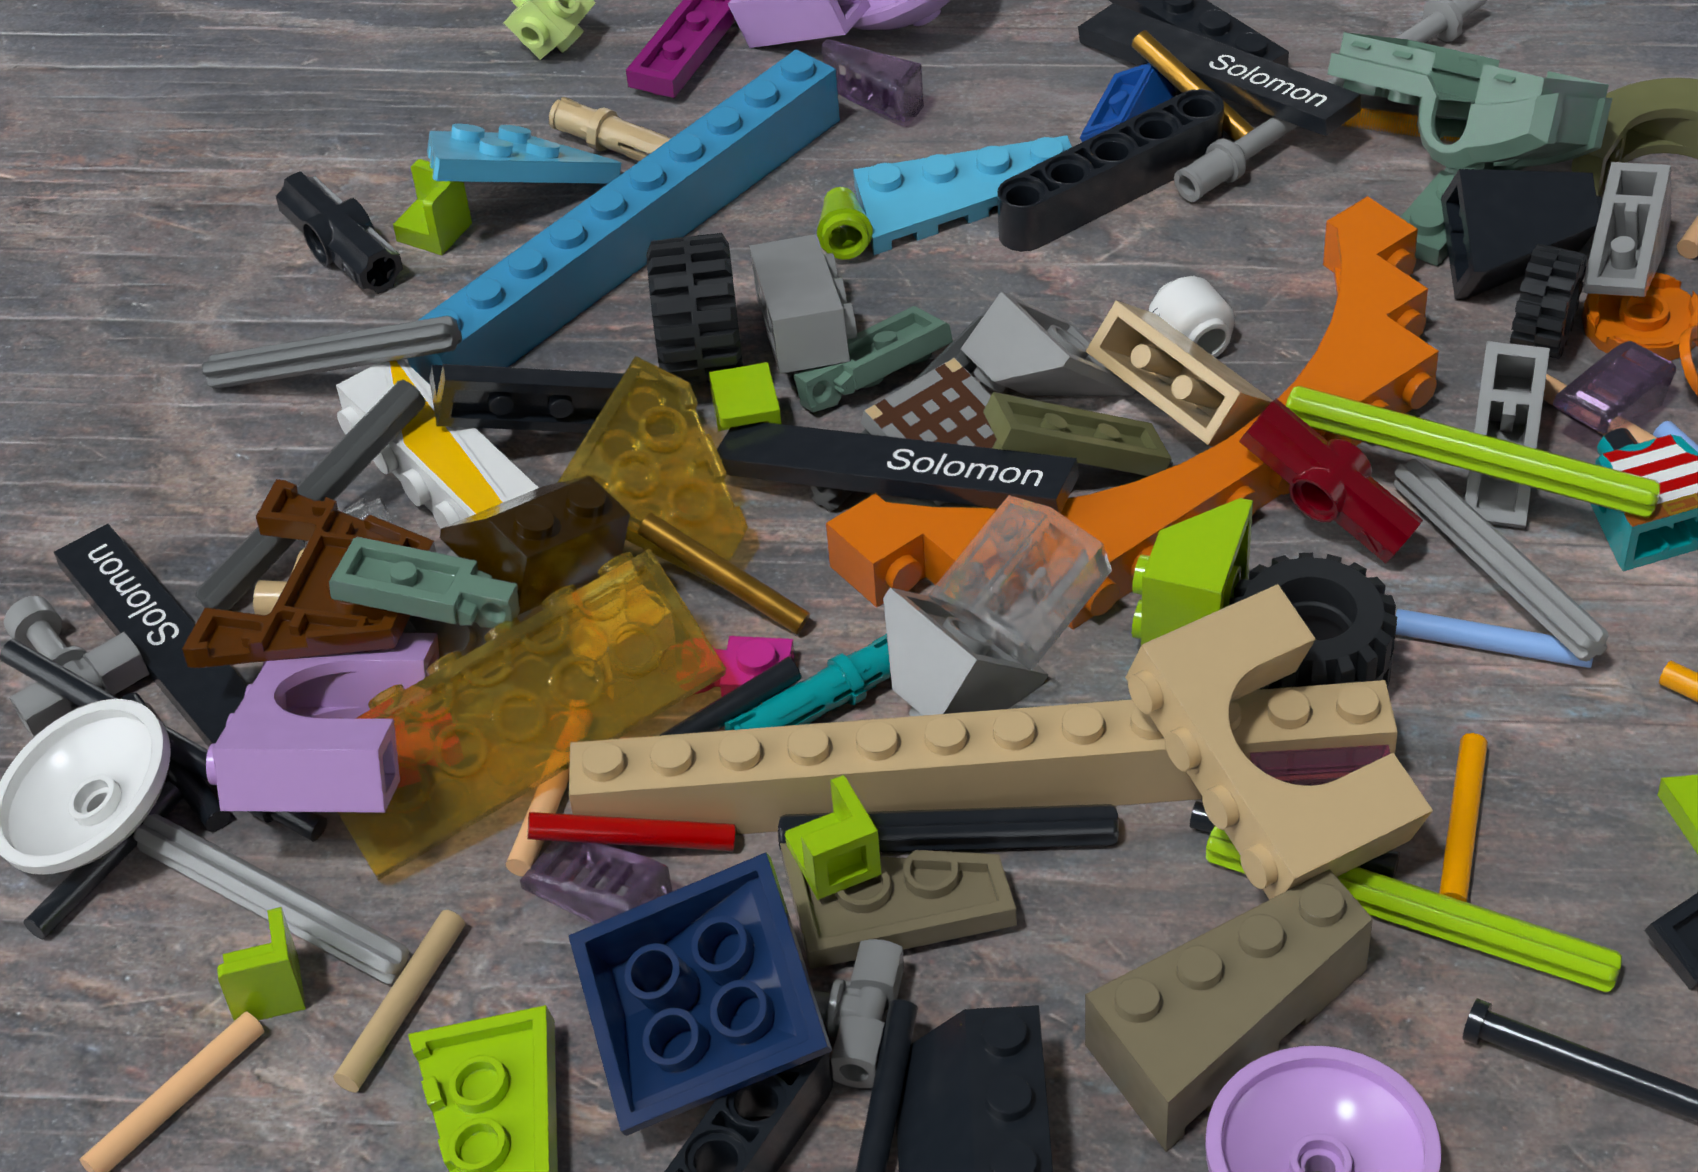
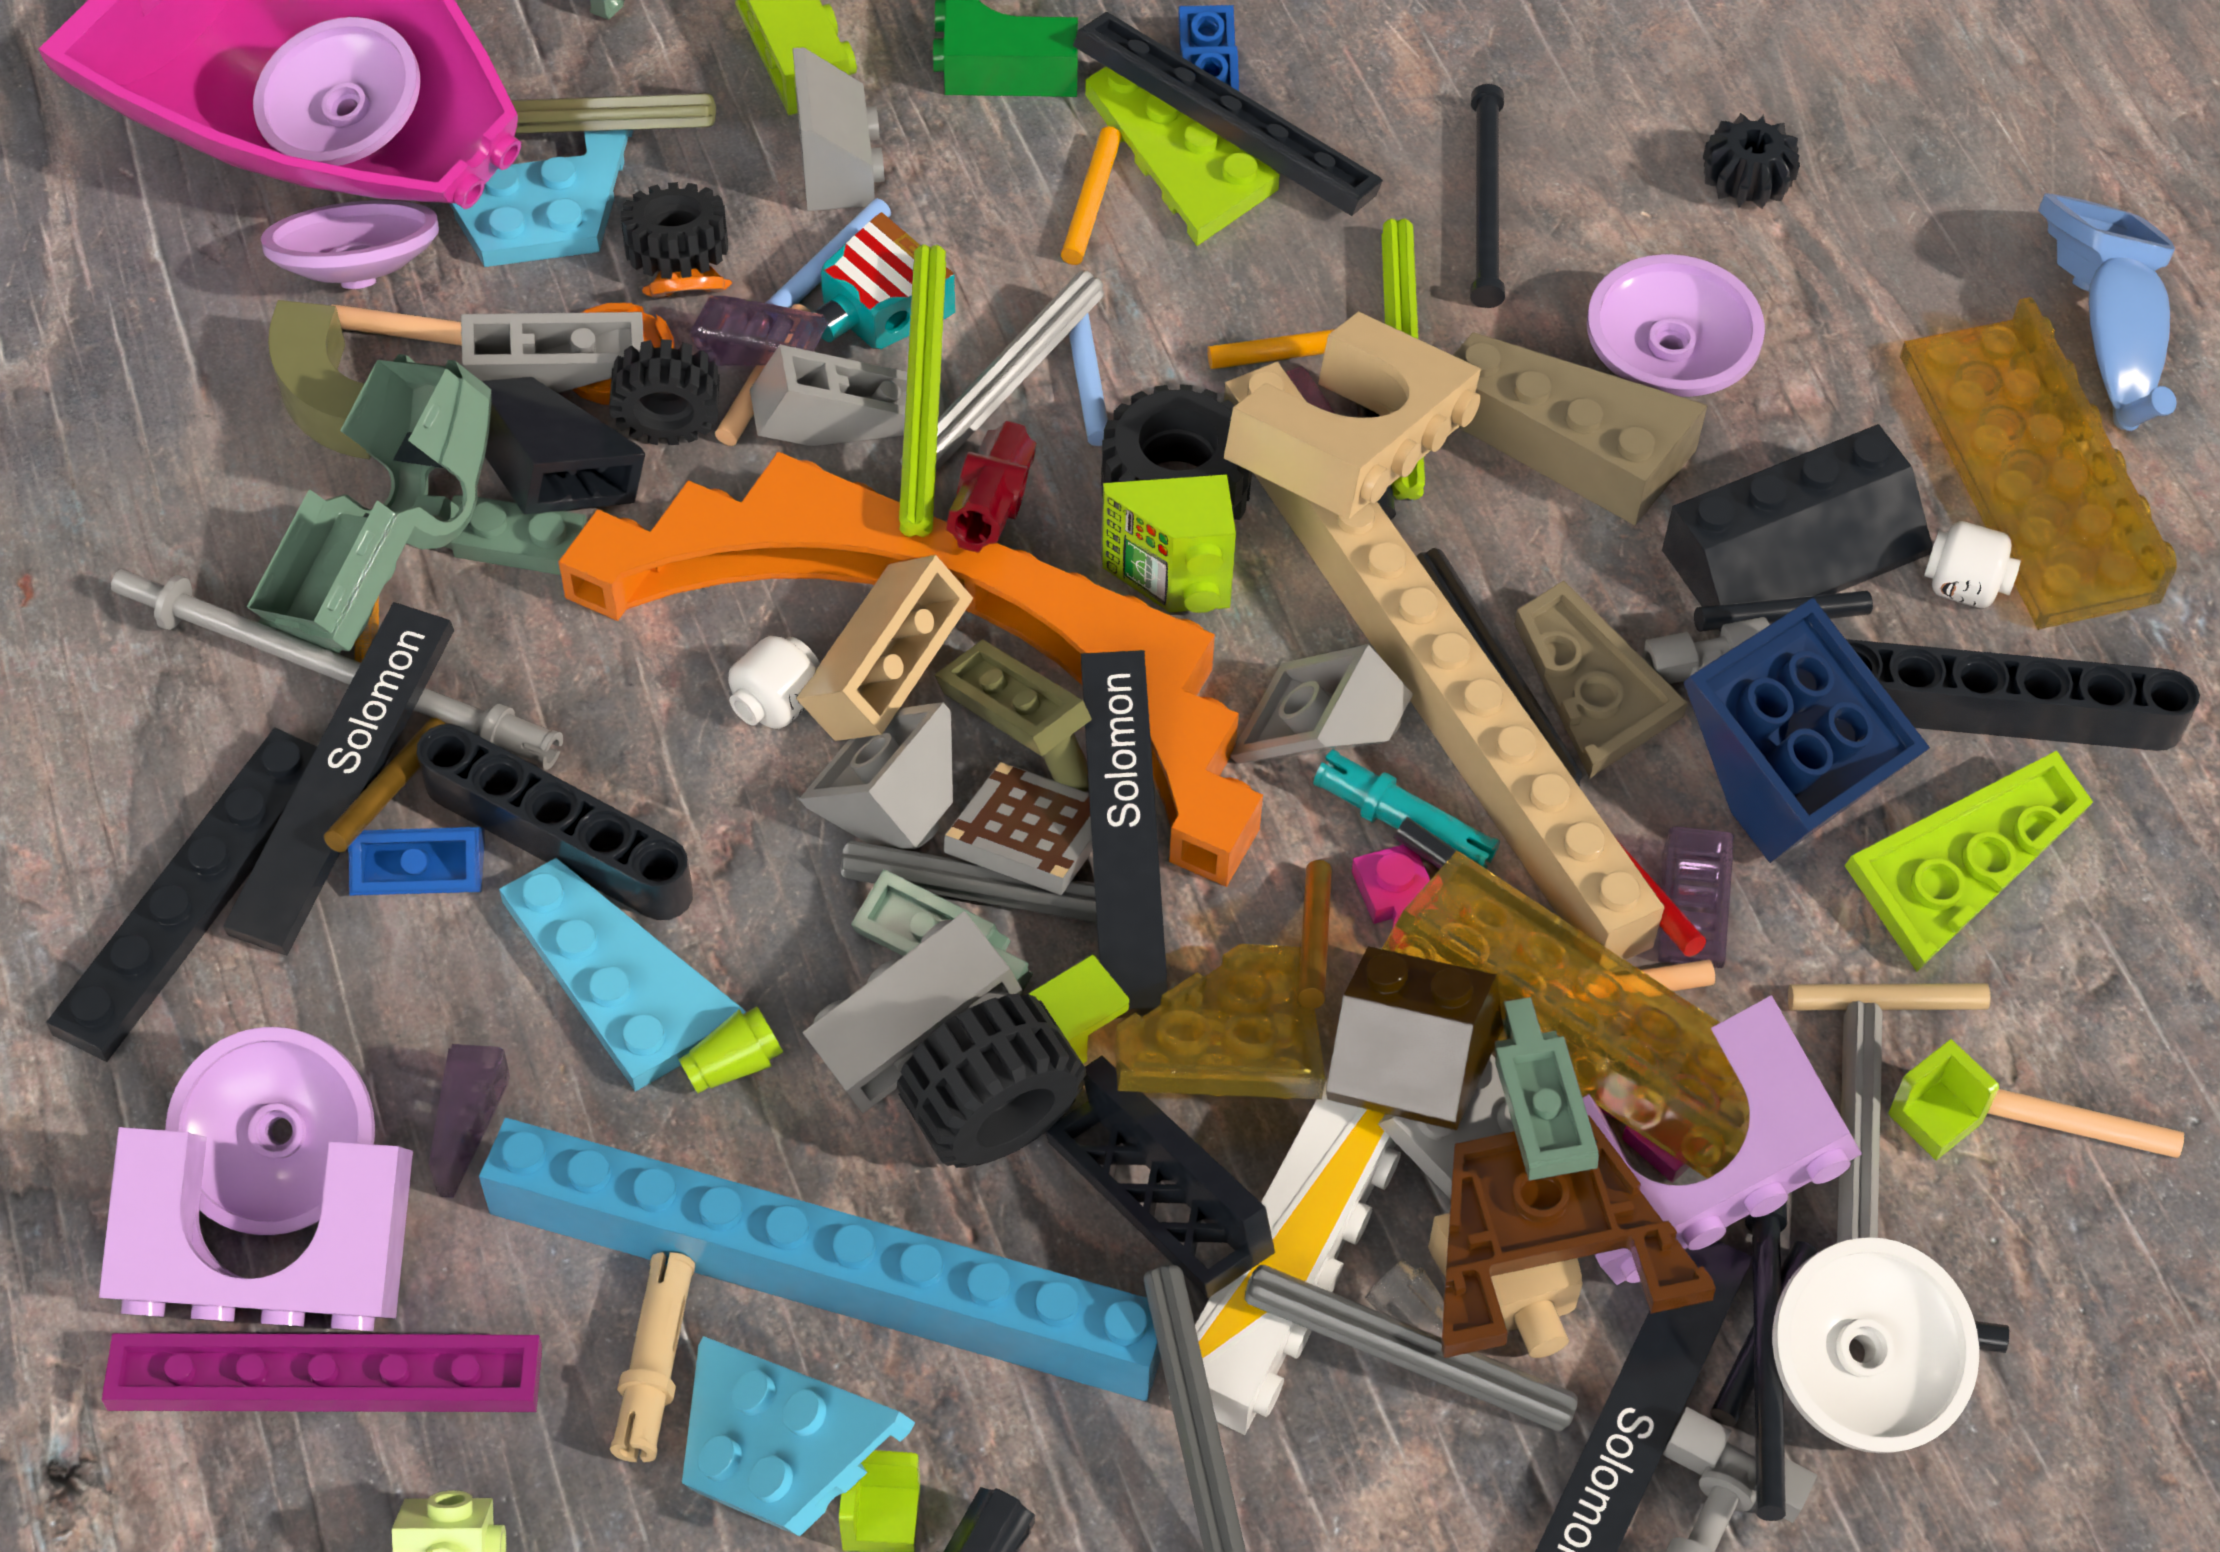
camera: 120 degrees left, 10 degrees up
lime panel [785,775,882,900] -> none
clear slope [928,495,1112,672] -> none

